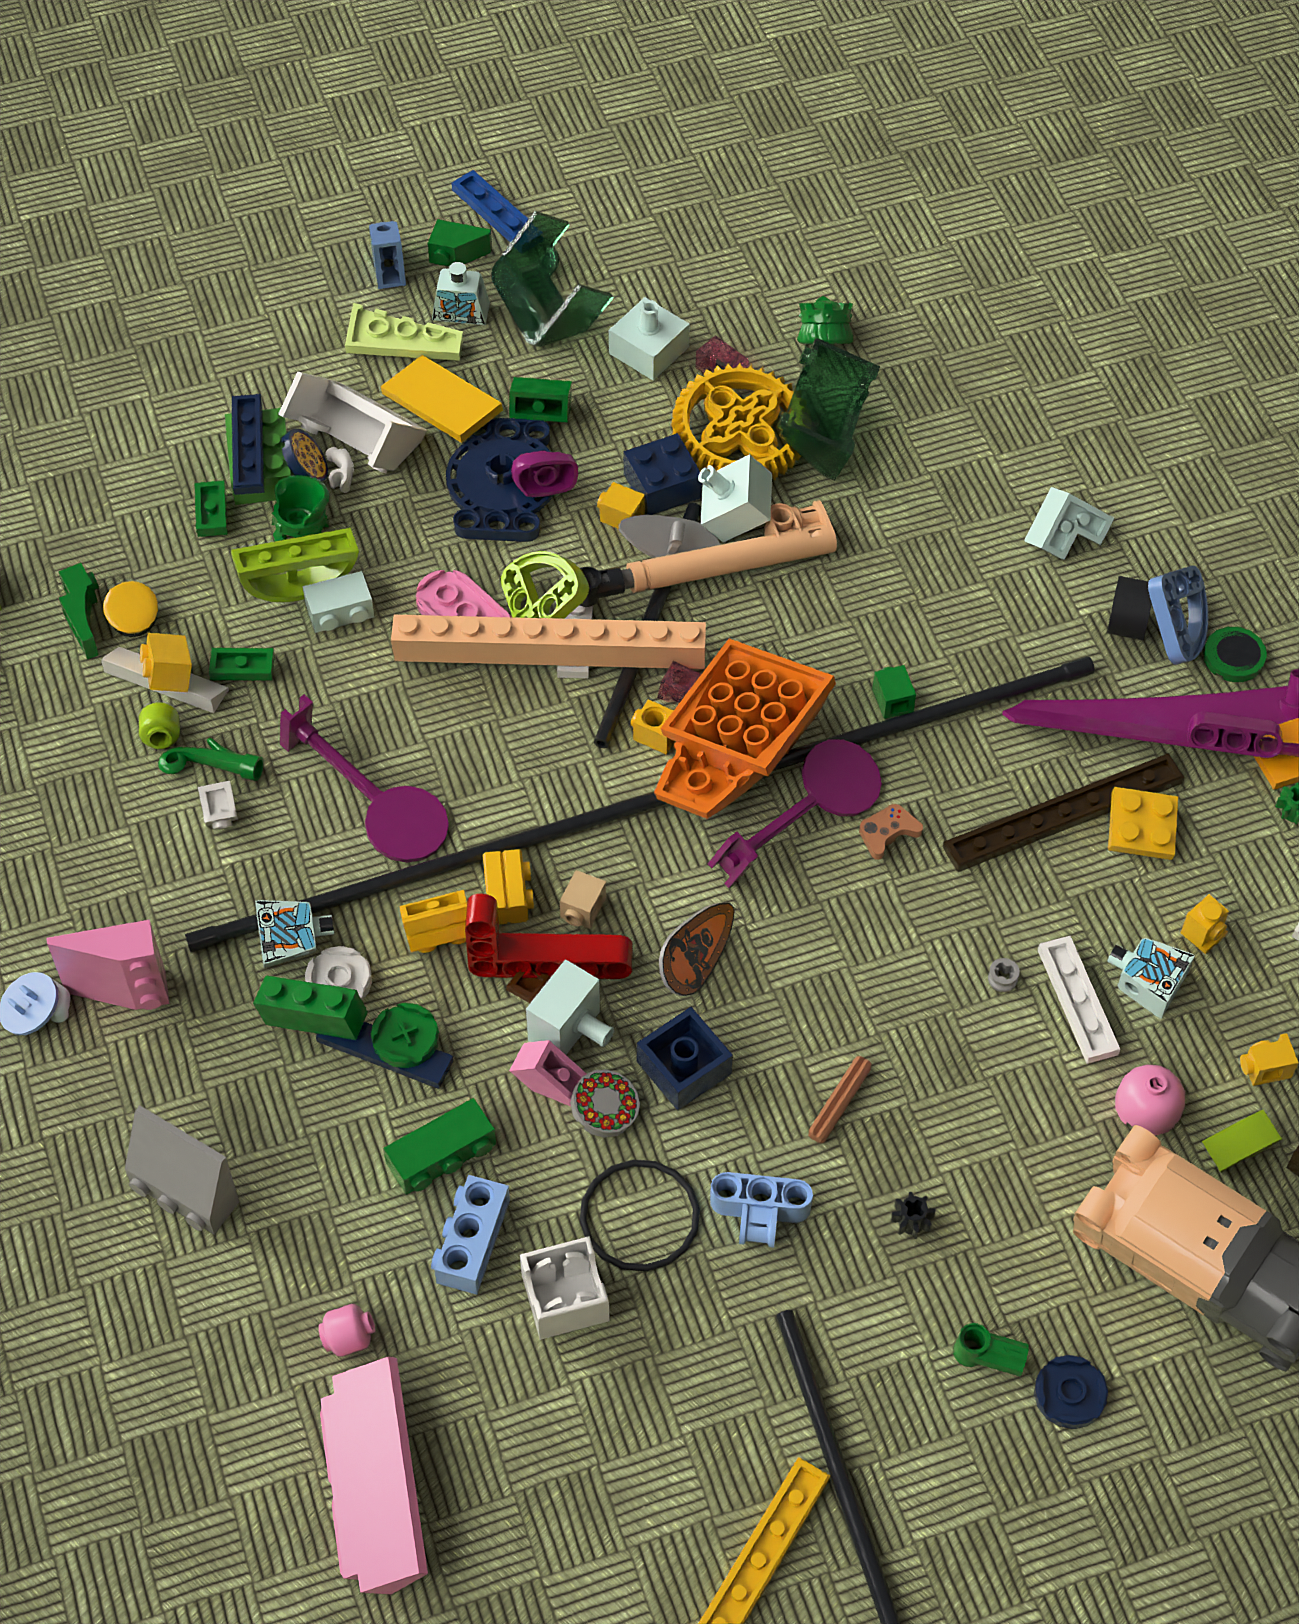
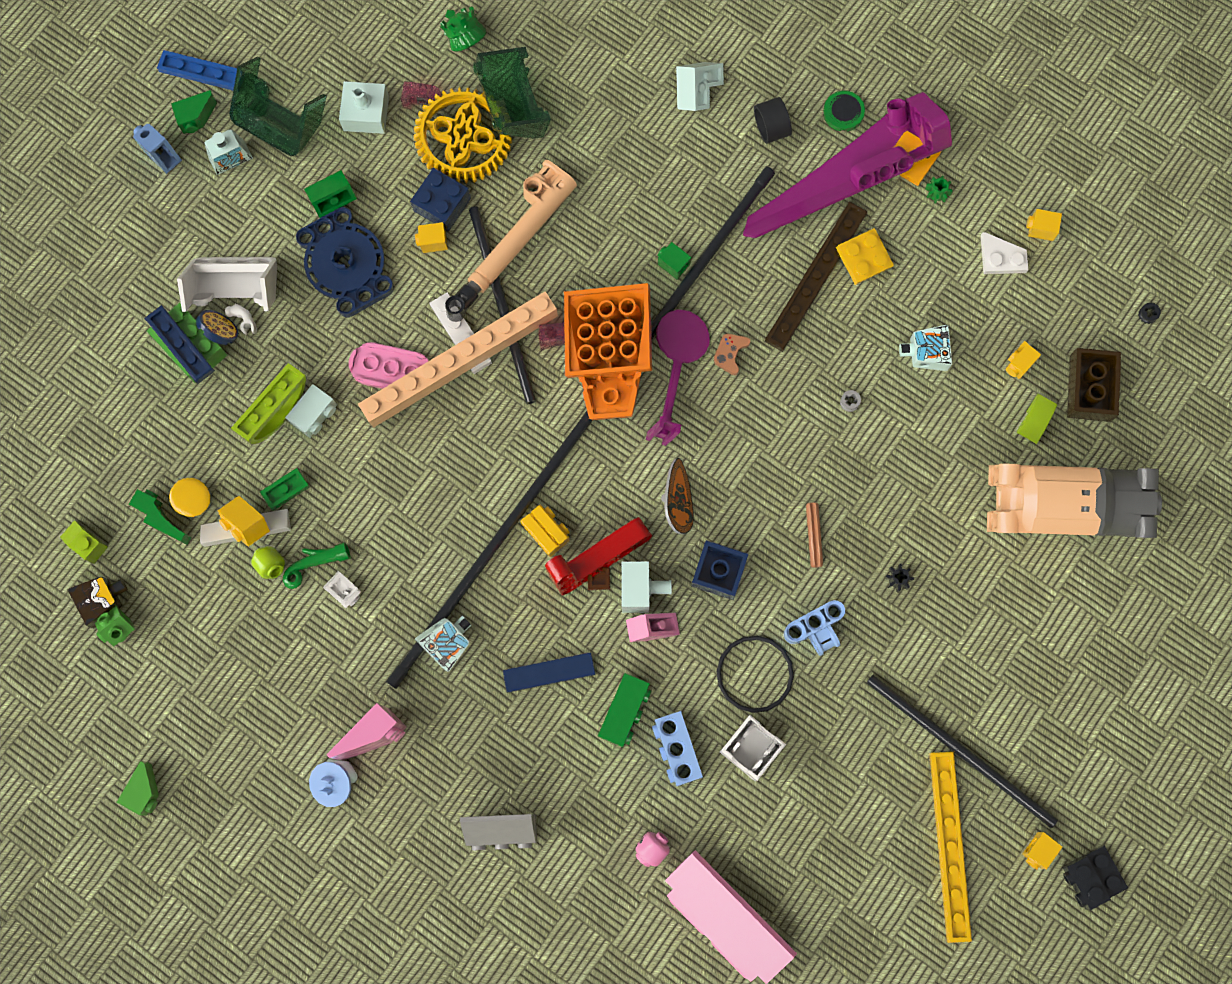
camera: 30 degrees left, 20 degrees up
green plate [194,480,228,537] -> none
green brick [253,975,368,1040] -> none
green hair [271,475,330,541] -> none
magenta piece [279,694,449,863] -> none
white tile [305,946,372,1000] -> none
yellowish green wing [345,303,463,361] -> none
green tile [371,1002,440,1068] -> none
yellow tile [380,355,503,443] -> none
yellow brick [399,890,467,953] -> none
lime beam [501,551,589,619] -> none
magenta piece [511,451,579,497] -> none
tan brick [560,870,606,929] -> none
tile [570,1069,640,1138] -> none
light grey shield [619,515,720,558] -> none
yellow brick [631,699,675,755] -> none
light aqua brick [698,454,772,543] -> none
green piece [953,1323,1029,1377] -> none
dark blue tile [1034,1355,1108,1429] -> none
white plate [1038,936,1120,1064] -> none
bright pink cylinder [1115,1065,1185,1136] -> none
medium blue beam [1148,565,1208,665] -> none
yellow brick [1181,894,1229,954] -> none

